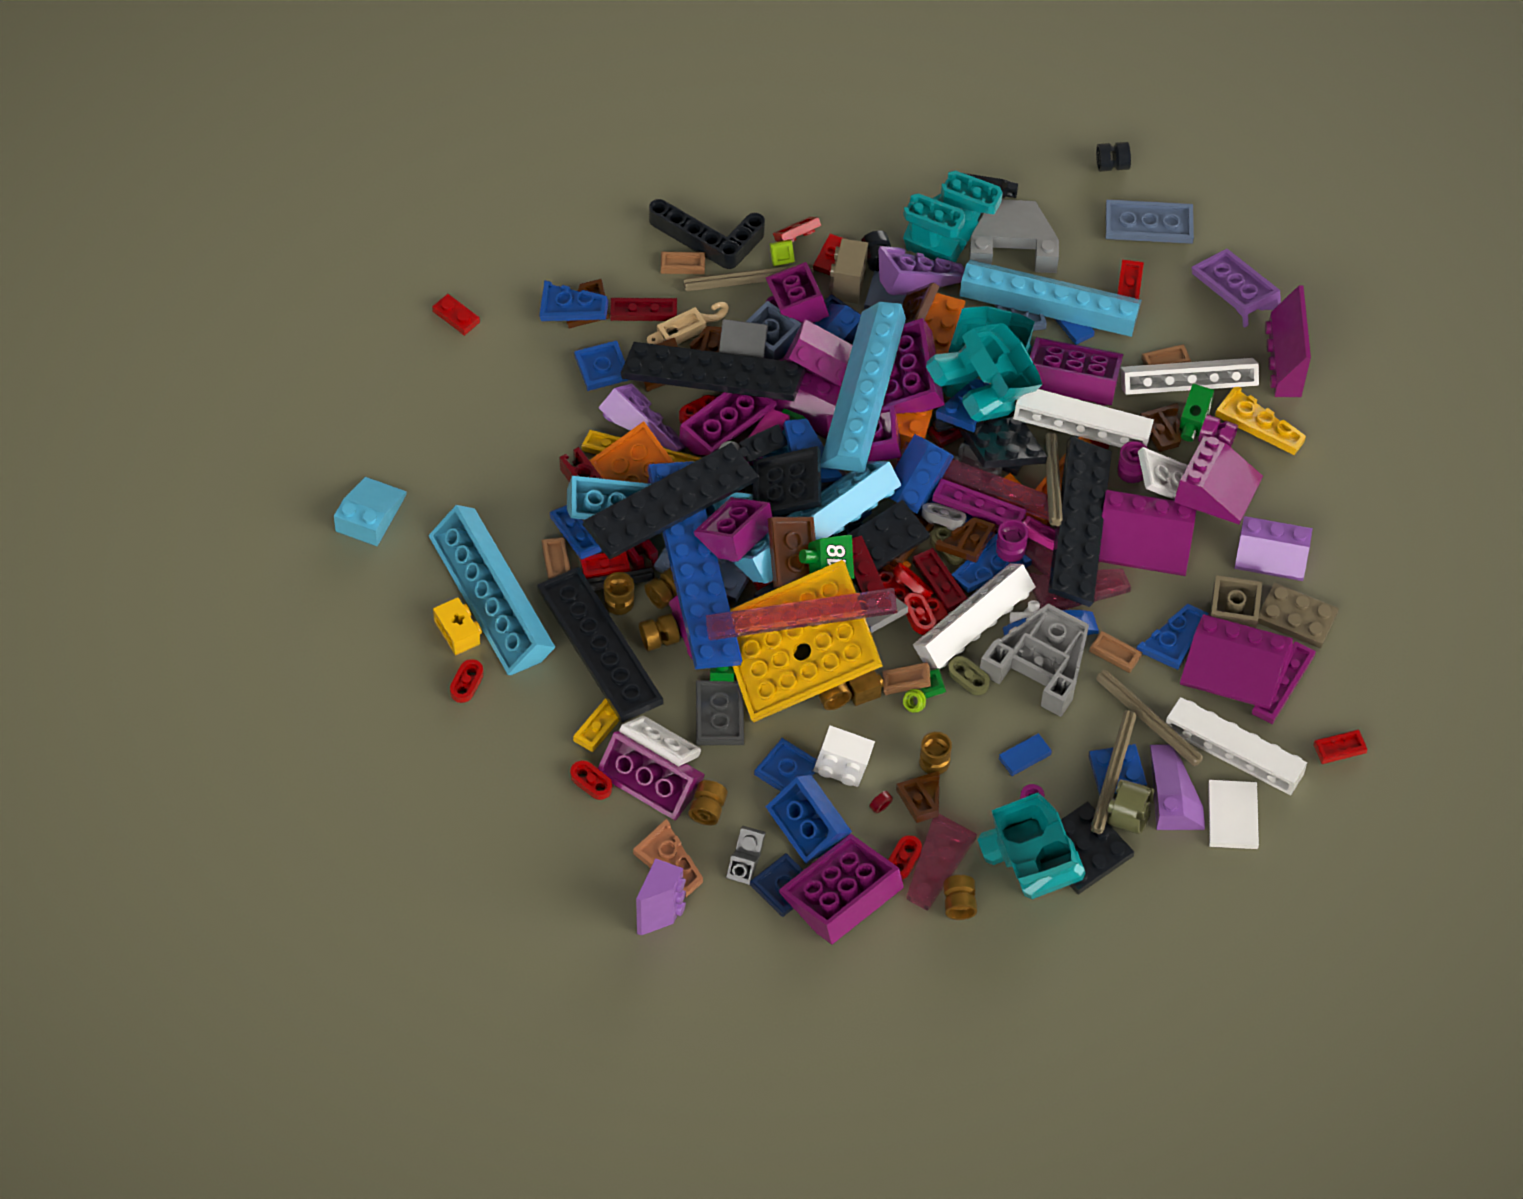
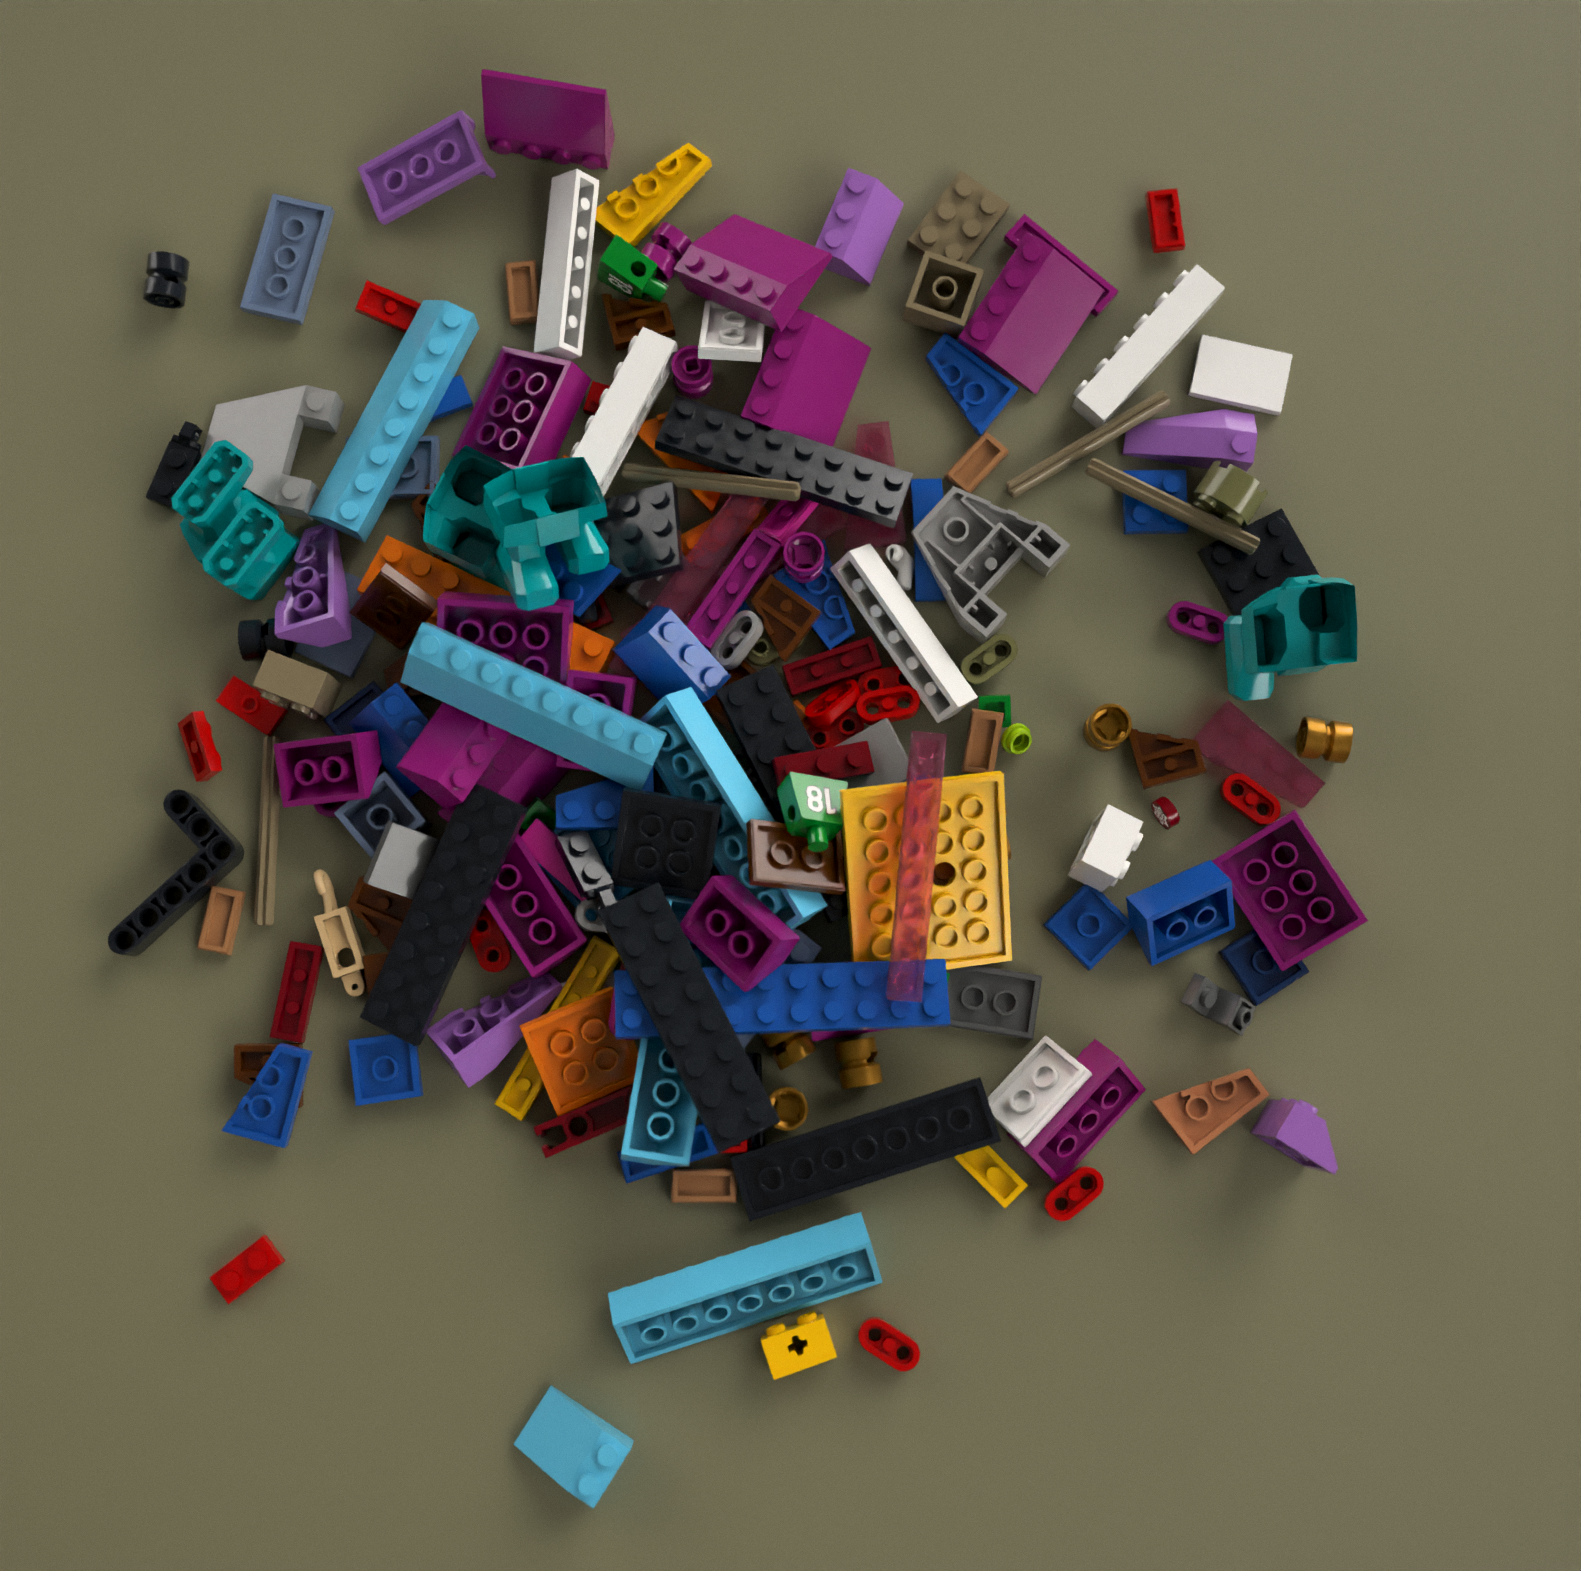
camera: 80 degrees left, 25 degrees up
pearl gold wheel [688,780,728,826] -> none
lime tile [769,240,795,266] -> none
blue tile [999,733,1052,776] -> none

